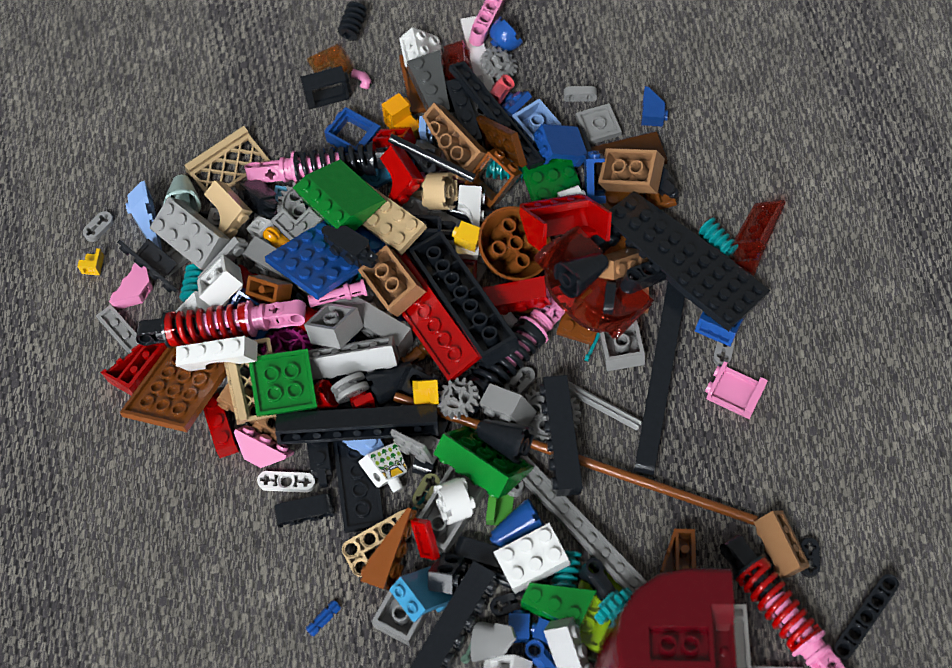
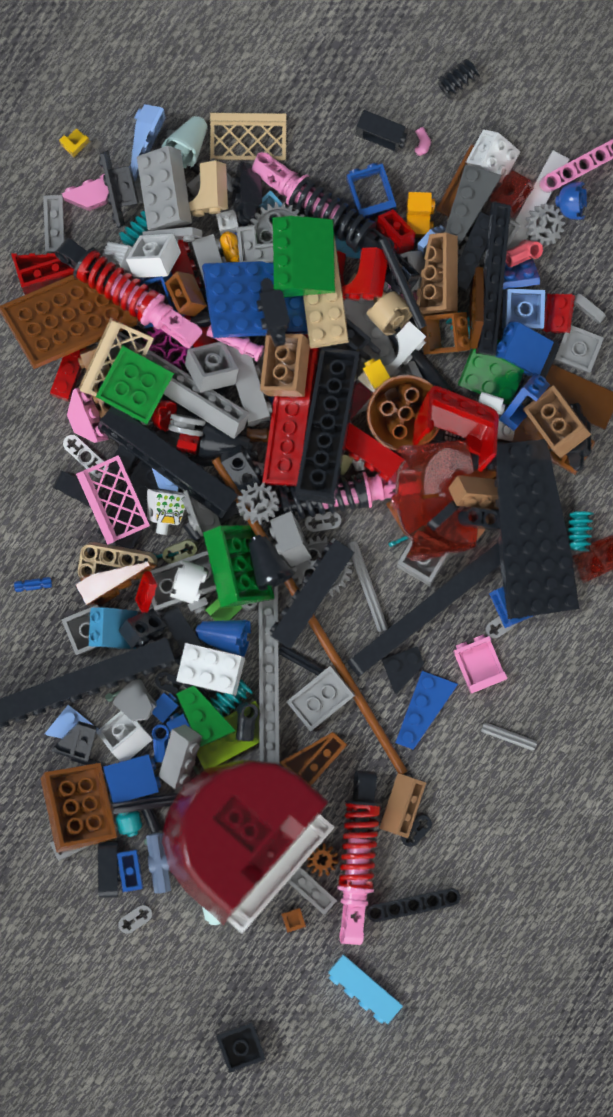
camera: 35 degrees right, 20 degrees up
light grey beam [83,211,114,242] -> none
white arch [176,336,258,371] -> none
clear orange plate [307,44,353,74] -> none
yellow panel [412,379,439,405] -> none
black cone [553,252,609,298] -> none
teal gear [594,587,633,625] -> none
none -> bright pink fence [76,455,150,545]
none -> light grey plate [188,597,209,614]
none -> black axle [278,645,326,676]
none -> light grey plate [286,665,355,732]
none -> dark orange gear [307,843,339,876]
none -> black wing [382,646,424,694]
none -> blue wing [395,671,458,750]
none -> light grey axle [481,722,537,750]
none -> red plate [542,294,575,333]

